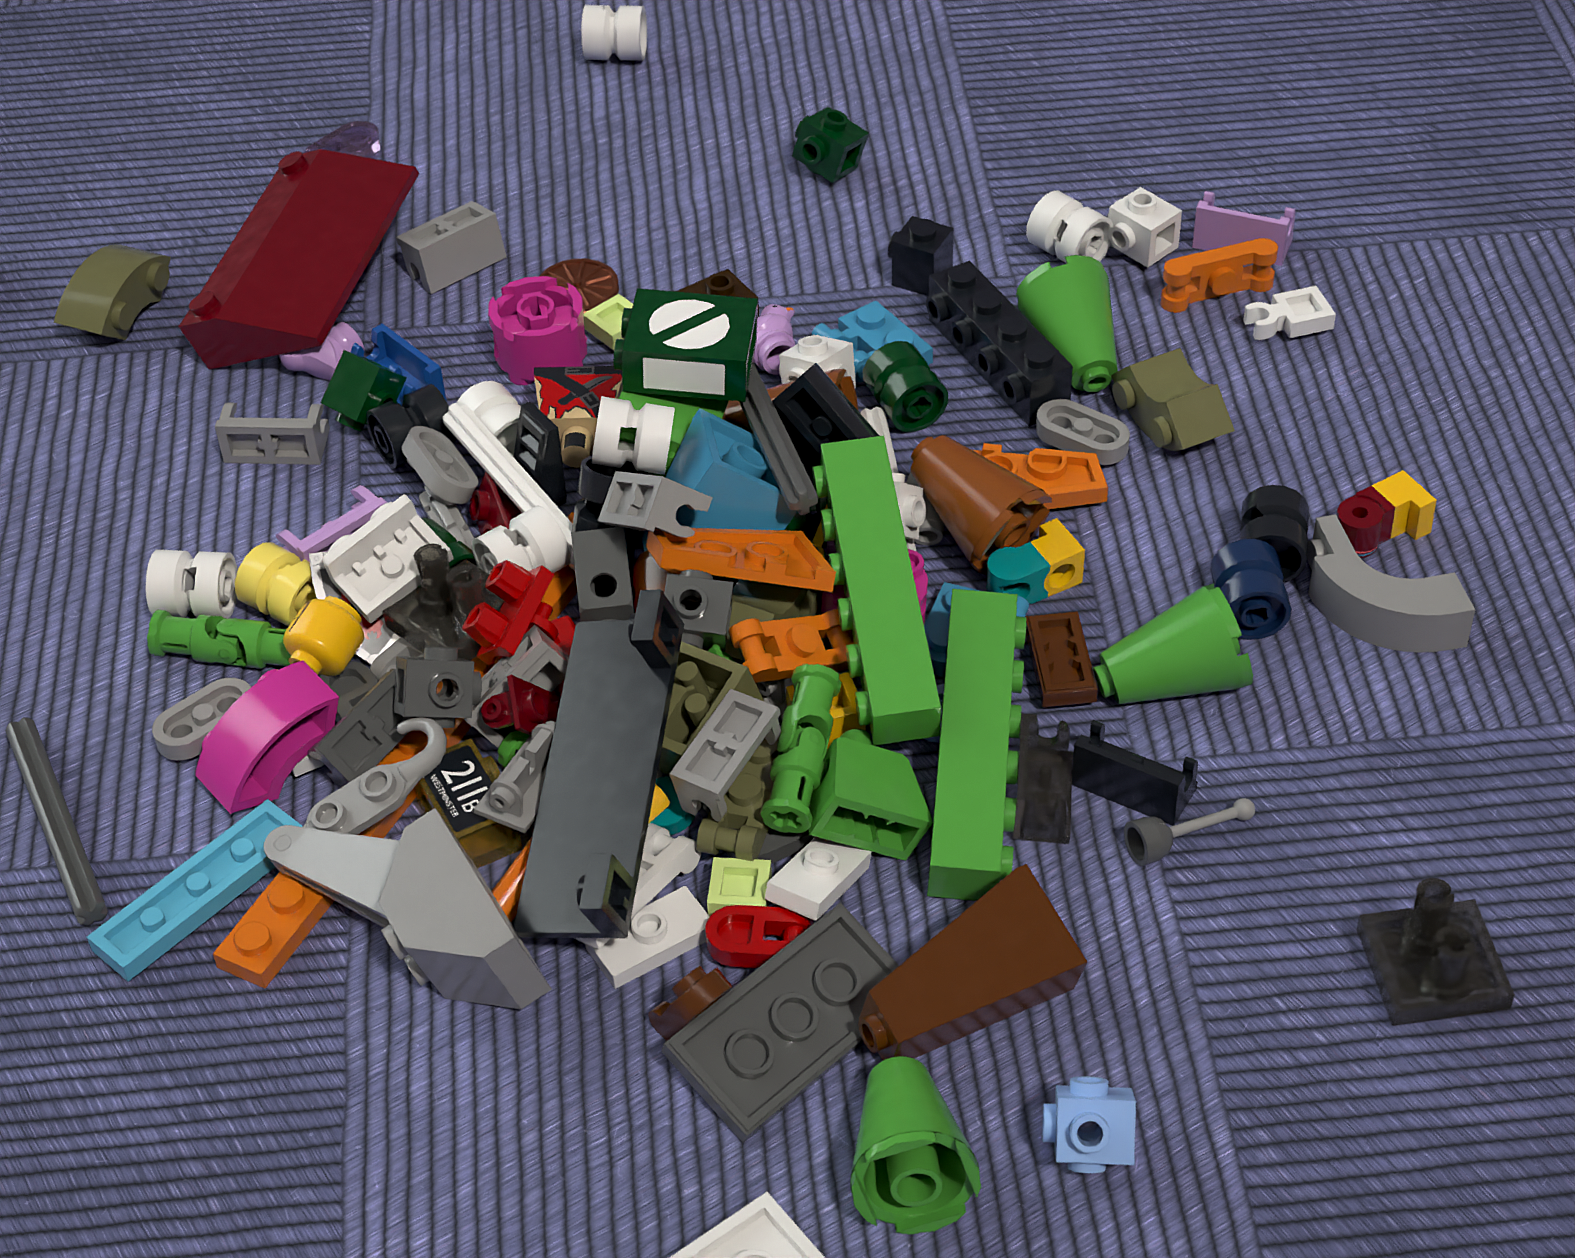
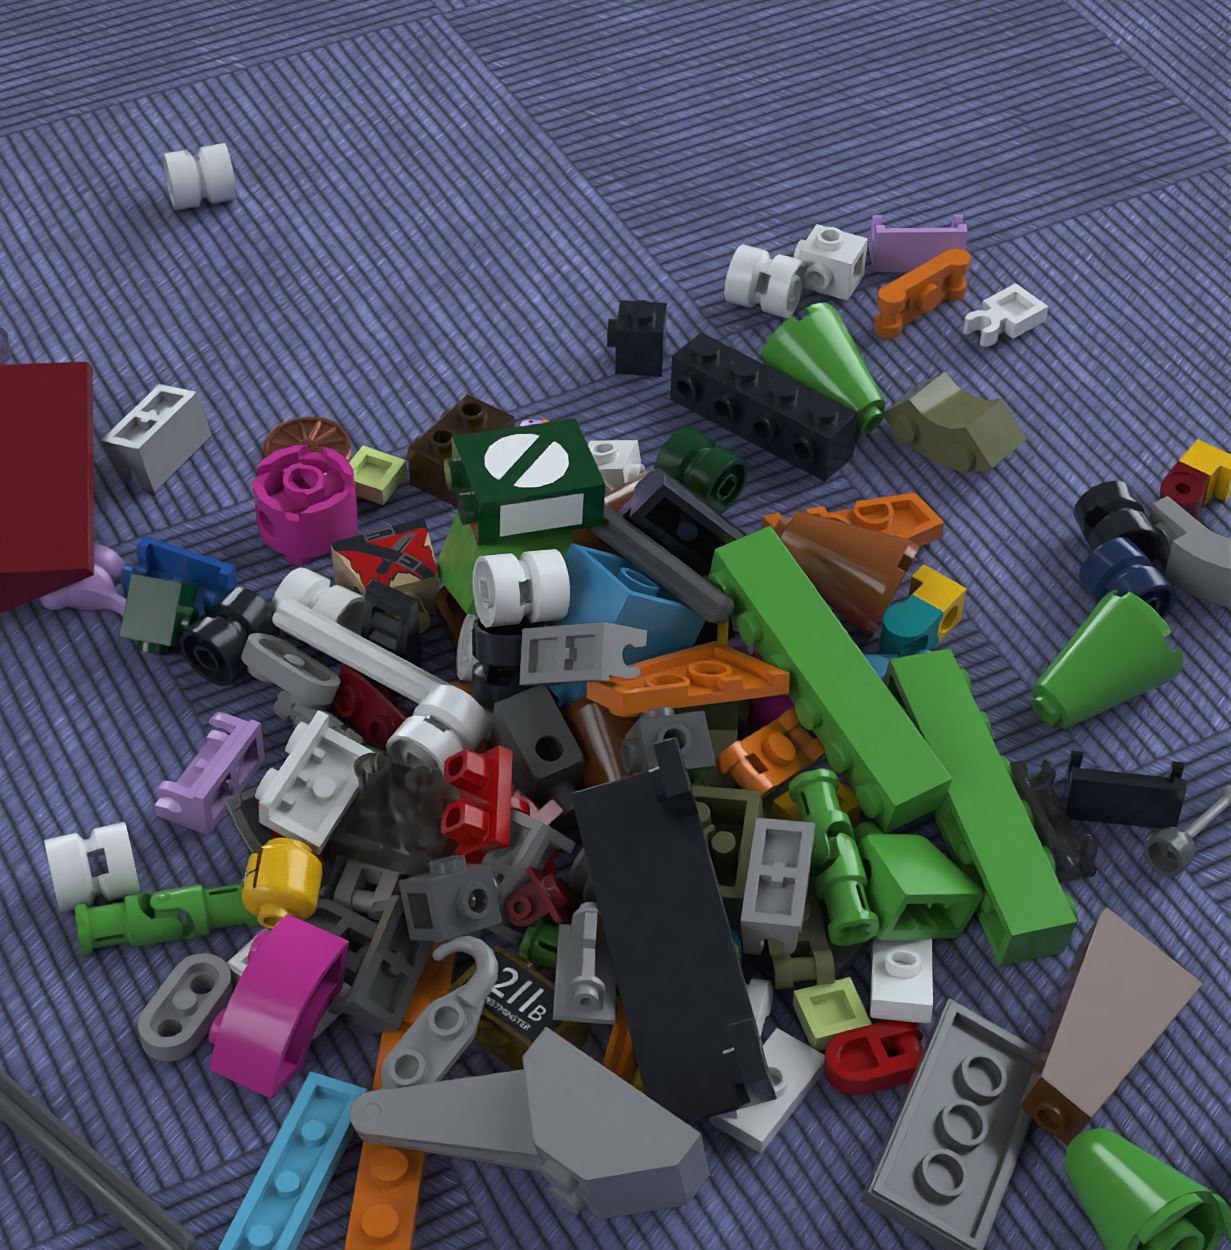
camera: 25 degrees left, 0 degrees up
light grey hinge [215,403,330,465] -> none
light yellow wheel [235,542,316,626] -> none
reddish brown plate [648,966,733,1041] -> none
dark green brick [792,107,869,183] -> none
dark azure plate [812,300,933,382] -> none
reddish brown plate [1025,611,1098,707] -> none
light grey plate [1036,399,1130,466] -> none

